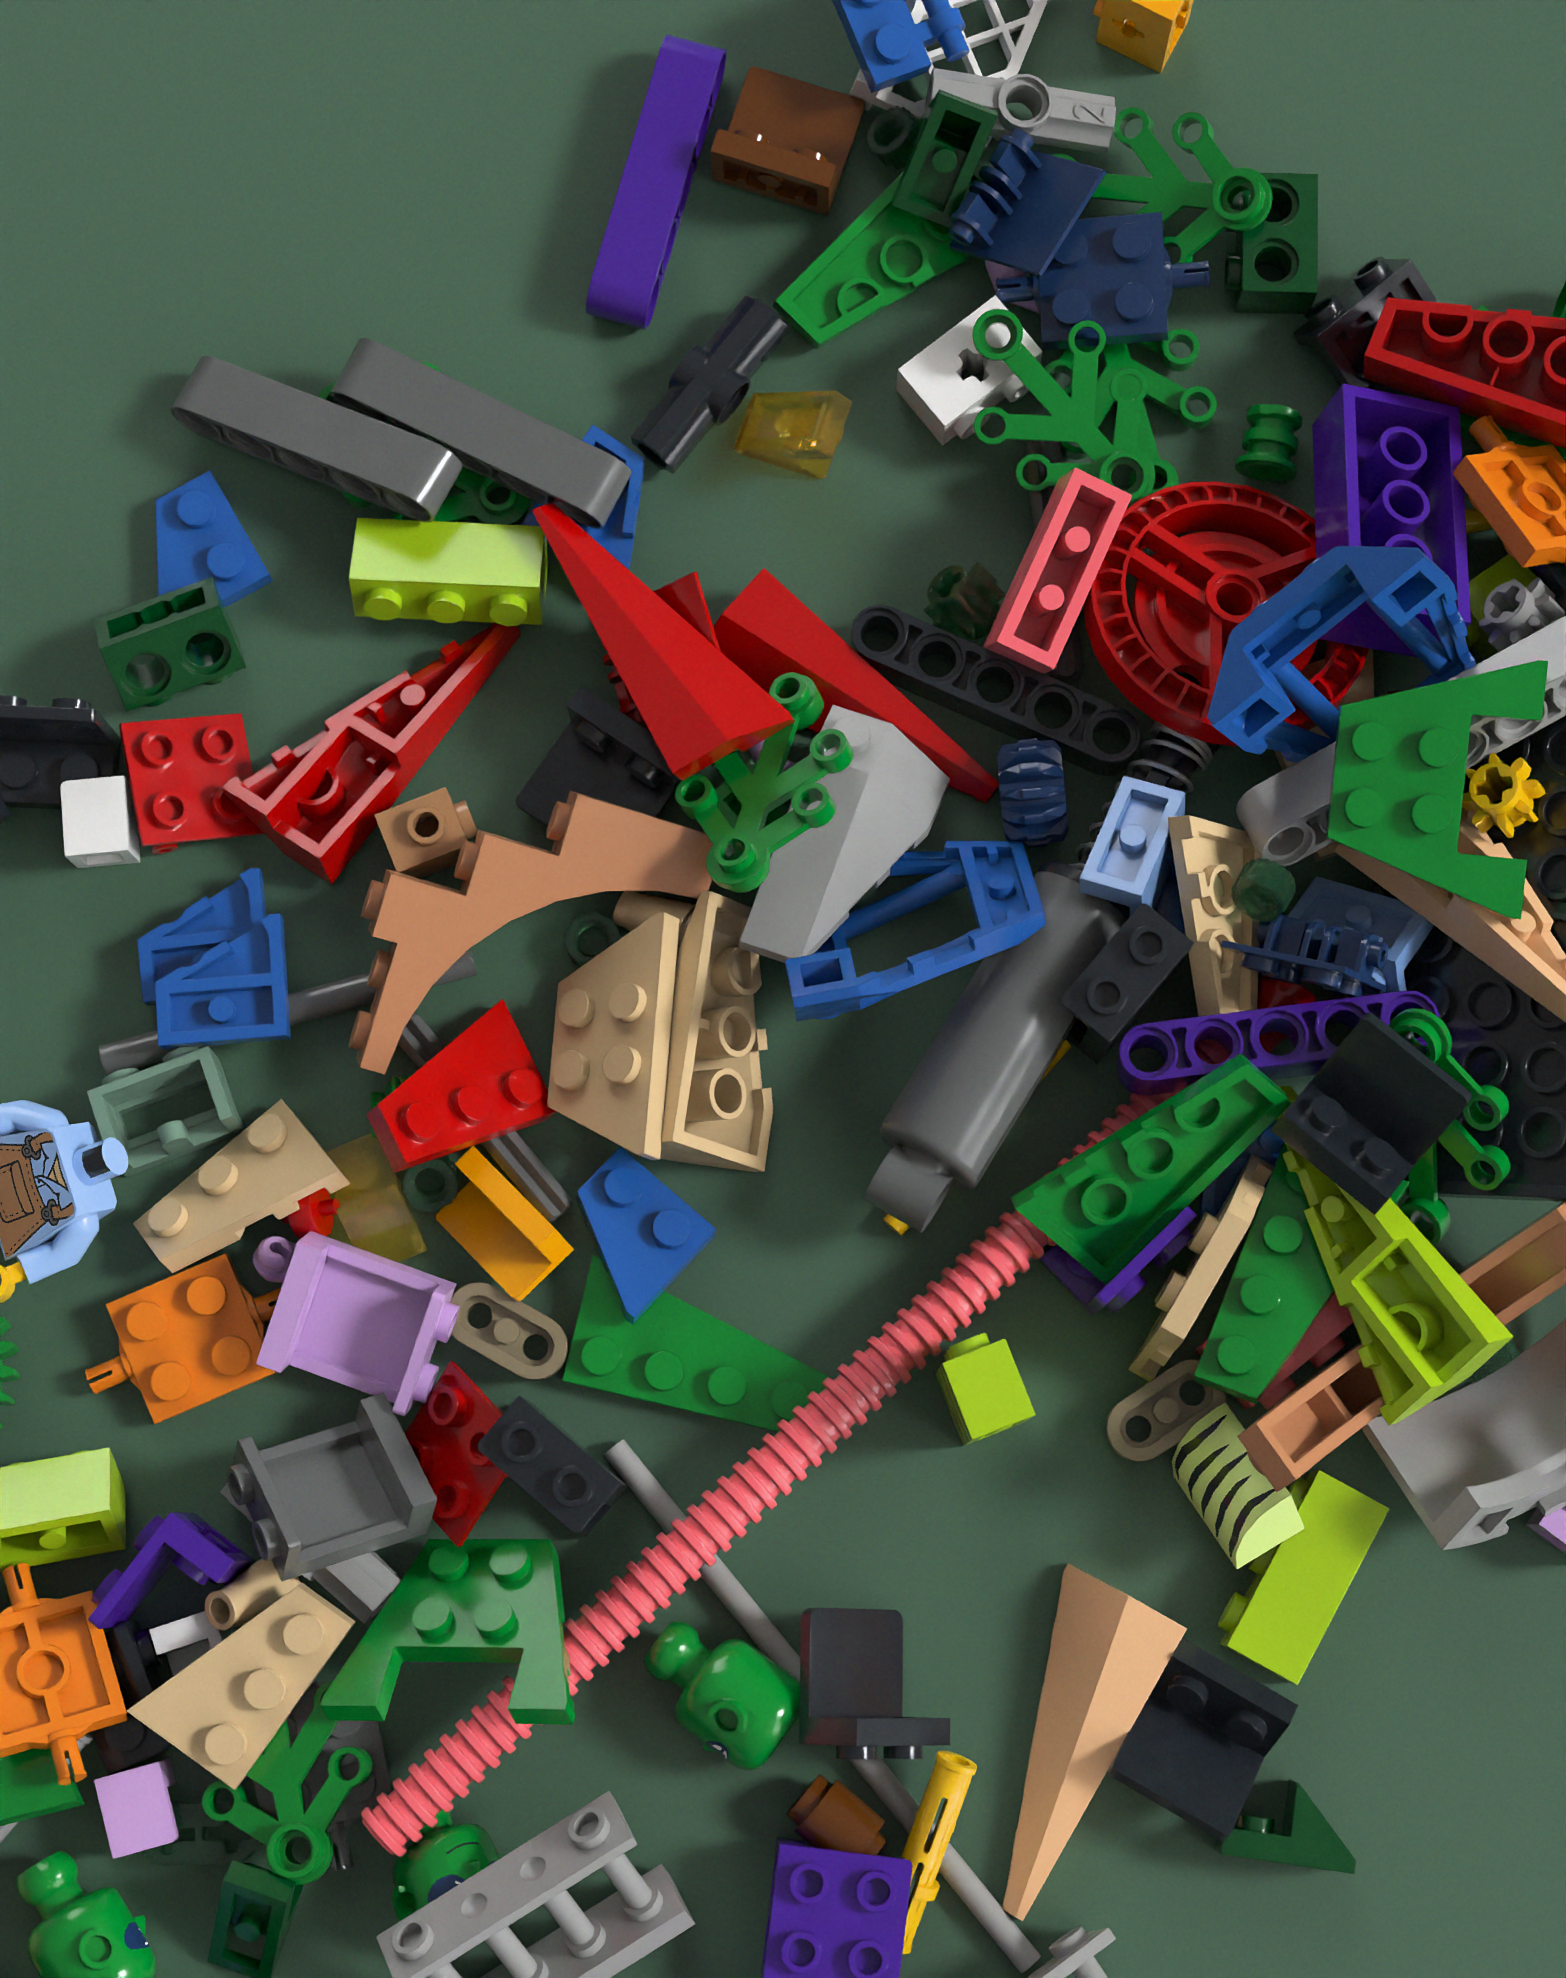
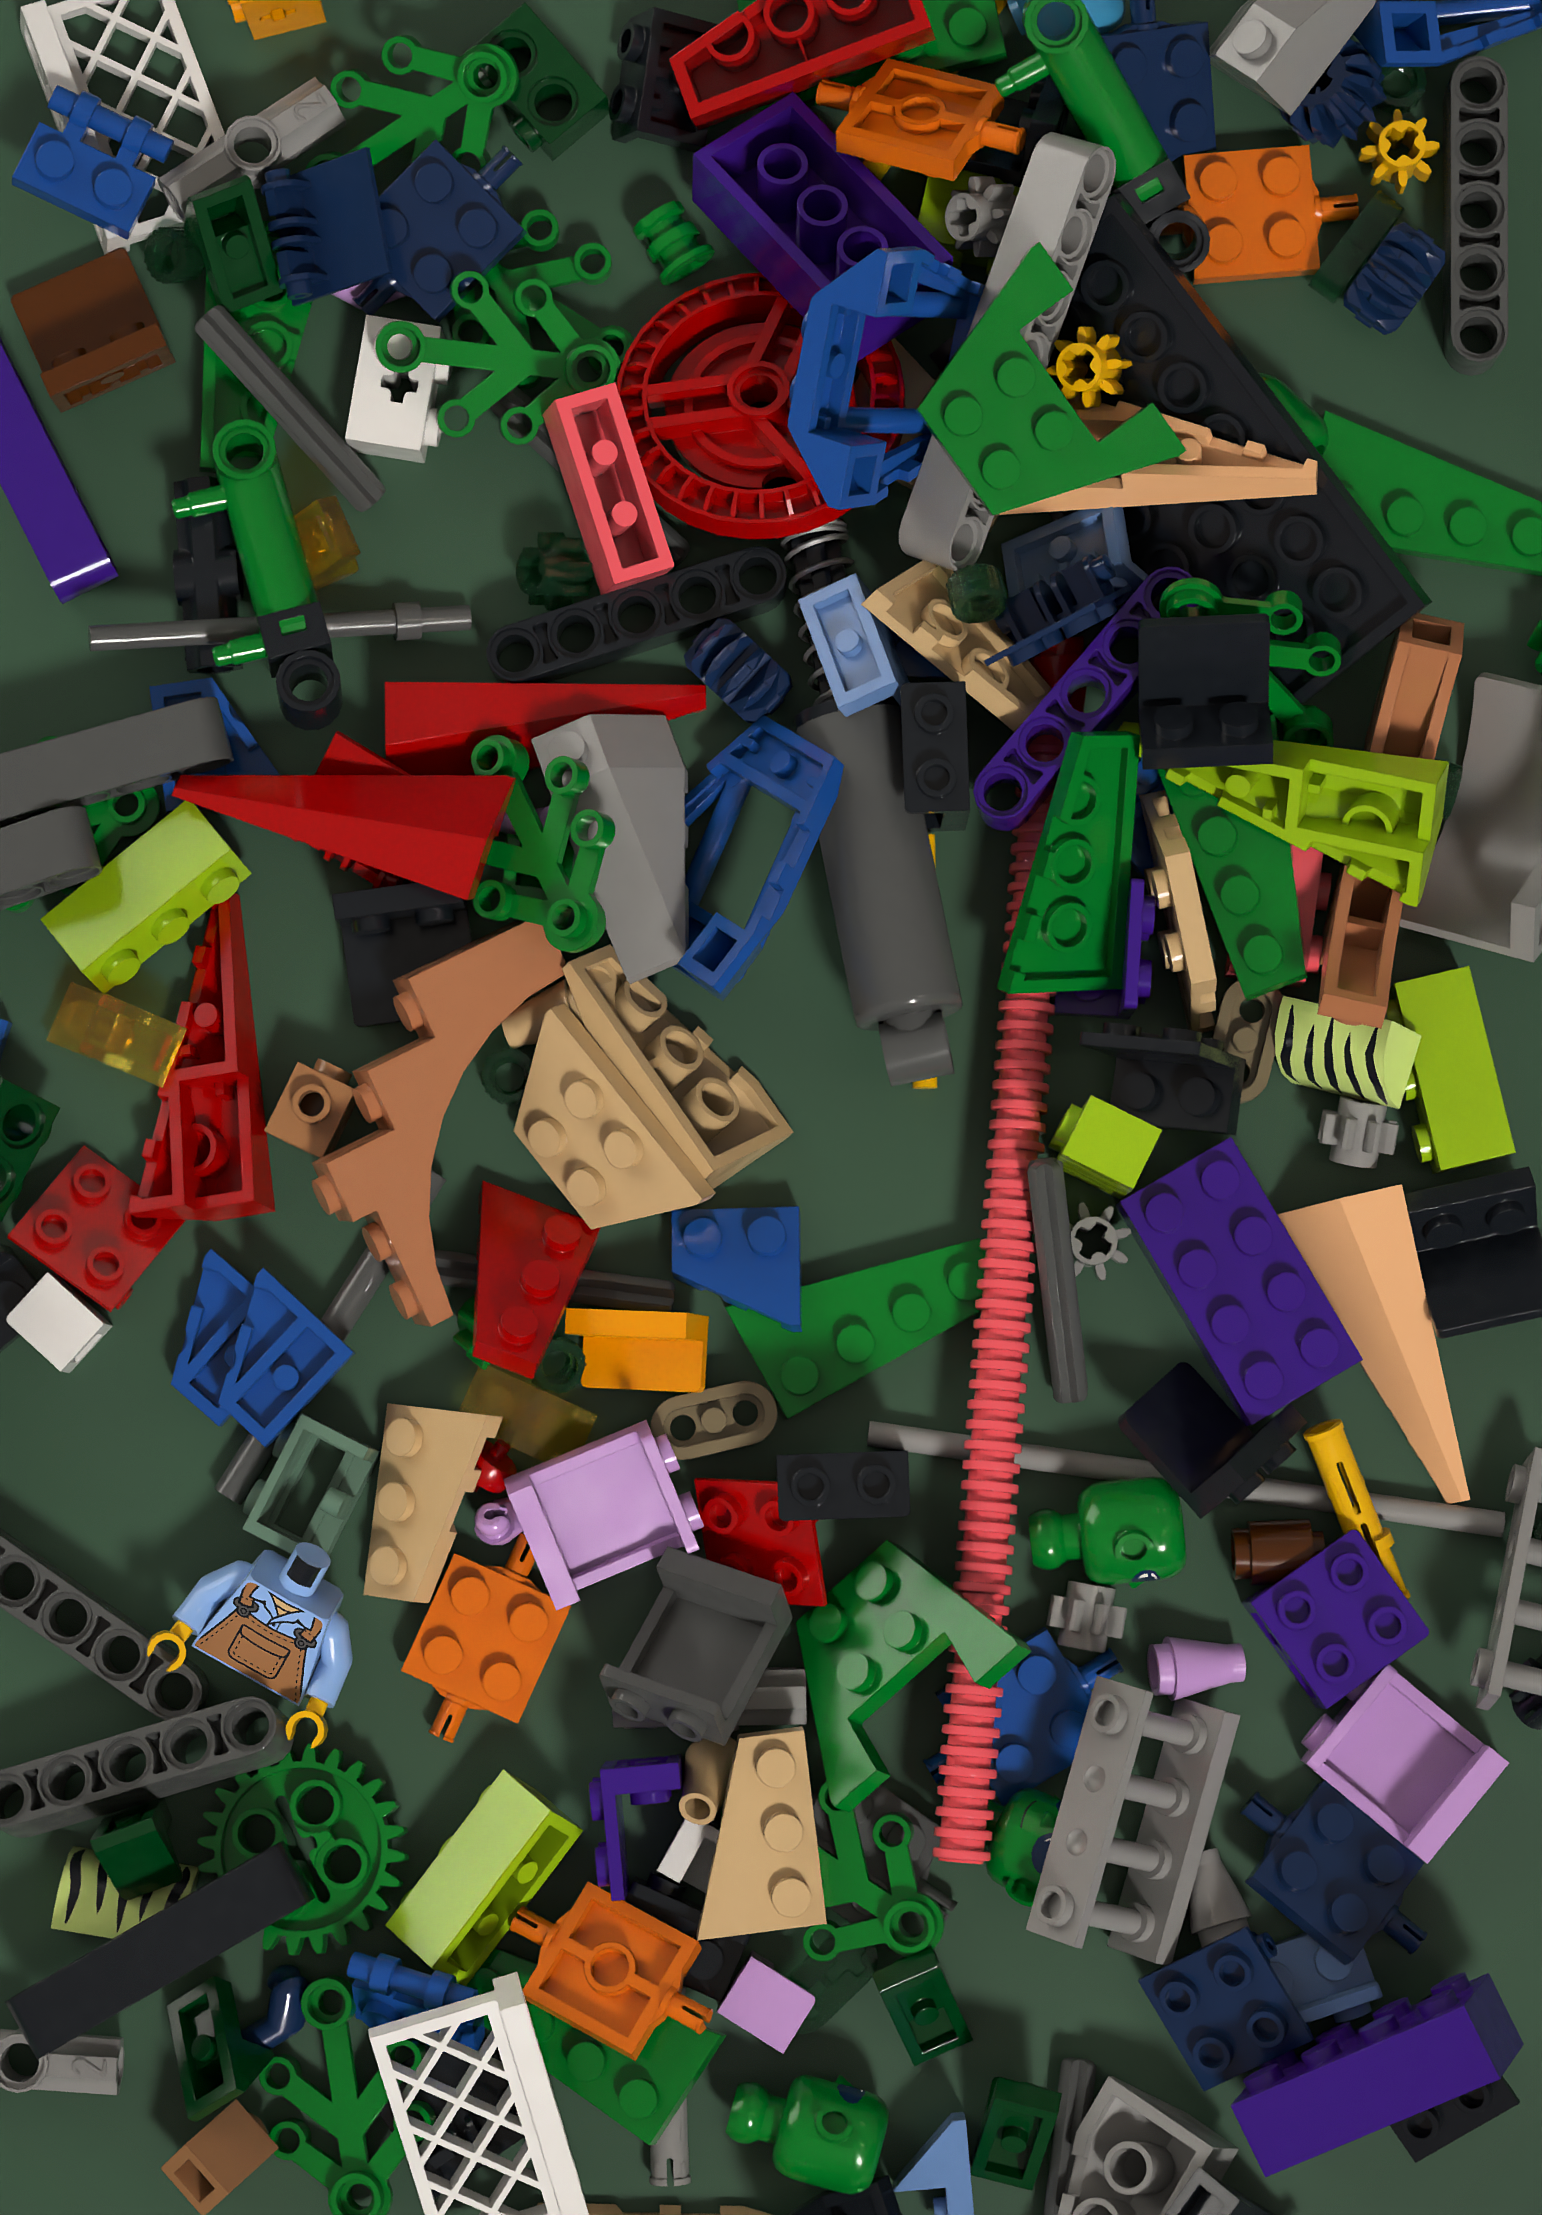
camera: 40 degrees left, 5 degrees up
none -> clear yellow slope [46,982,187,1088]
none -> dark grey bar [88,601,472,651]
none -> green piece [171,419,343,731]
none -> dark grey axle [194,305,386,512]
none -> blue plate [923,1627,1124,1805]
none -> dark grey axle [1027,1157,1088,1404]
none -> light grey gear [1046,1580,1127,1653]
none -> light grey gear [1069,1202,1131,1282]
none -> black bracket [1079,1022,1246,1136]
none -> dark purple brick [1115,1137,1363,1426]
none -> lavender cone [1147,1637,1246,1701]
none -> light grey gear [1318,1096,1399,1168]

